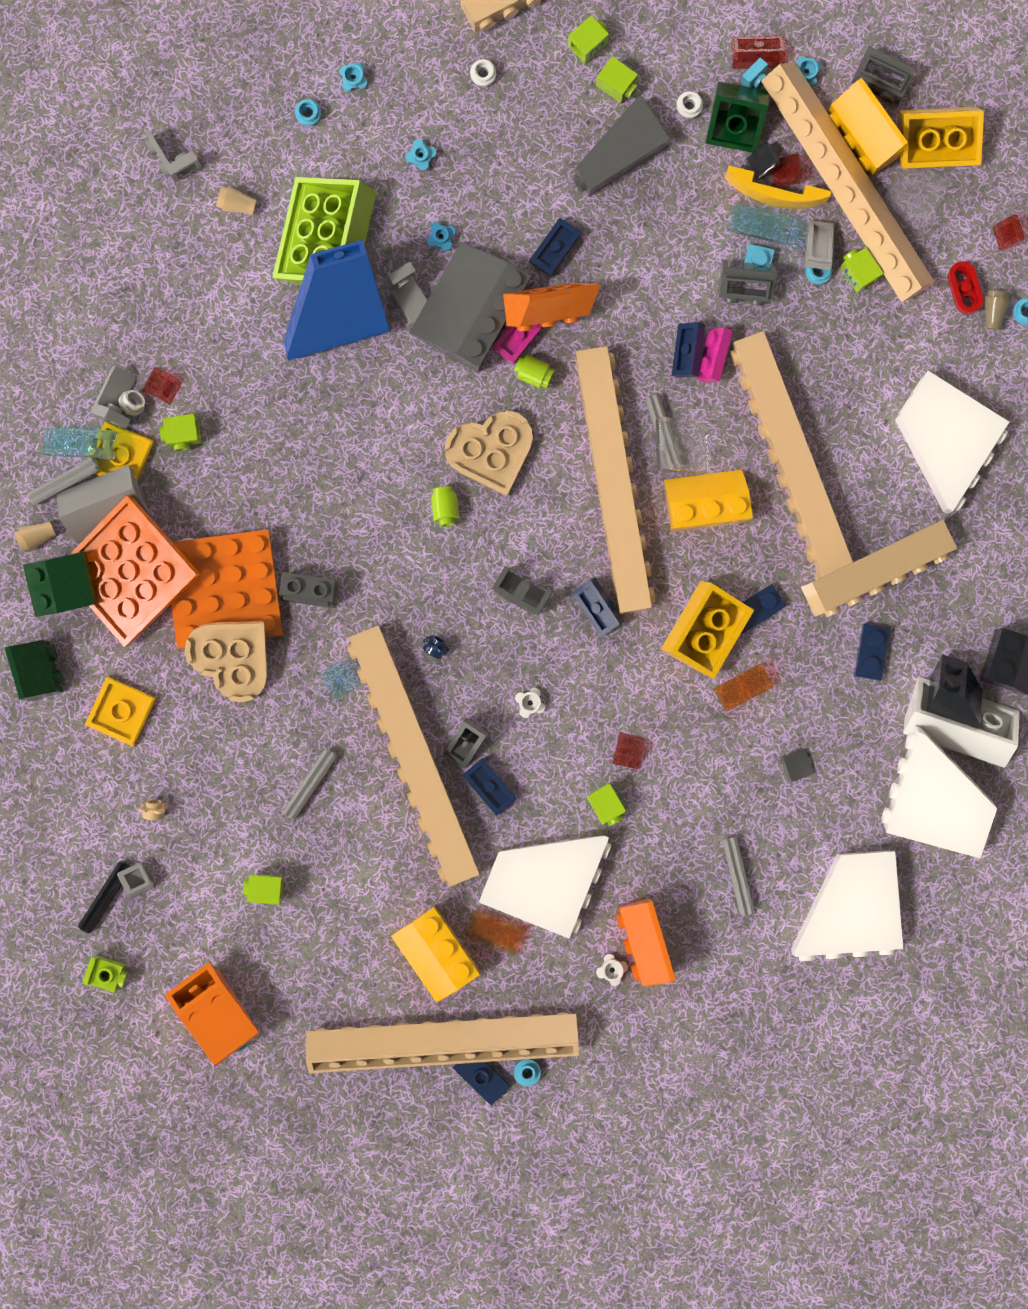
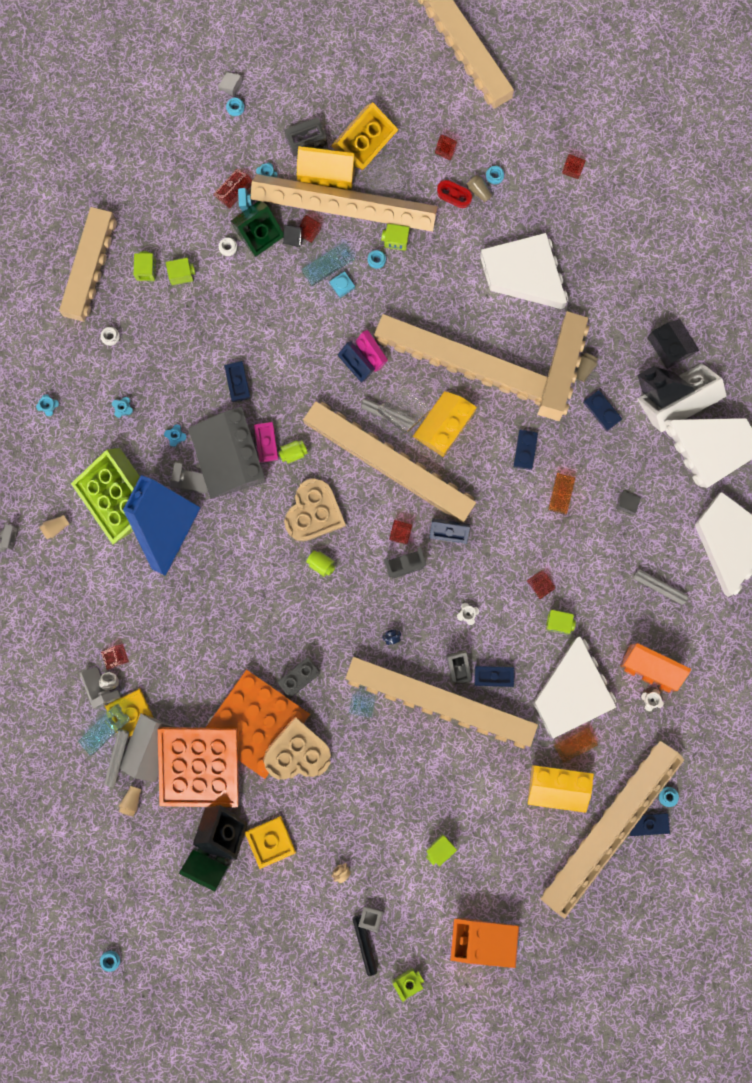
camera: 45 degrees left, 5 degrees down
dark green slope [23,551,98,617] -> none
lime brick [159,414,202,452] -> none
light grey axle [283,749,337,820] -> none
medium azure plate [295,99,321,126] -> none
orange slope [503,282,600,331] -> none
dark grey slope [574,96,670,197] -> none
yellow slope [660,581,754,679] -> none
dark grey window [718,259,776,306] -> none
yellow slope [725,165,831,209] -> none
light grey tile [804,220,835,270] -> none
none -> black slope [193,805,248,860]
none -> clear red slope [389,520,413,545]
none -> dark tan cone [576,353,598,382]

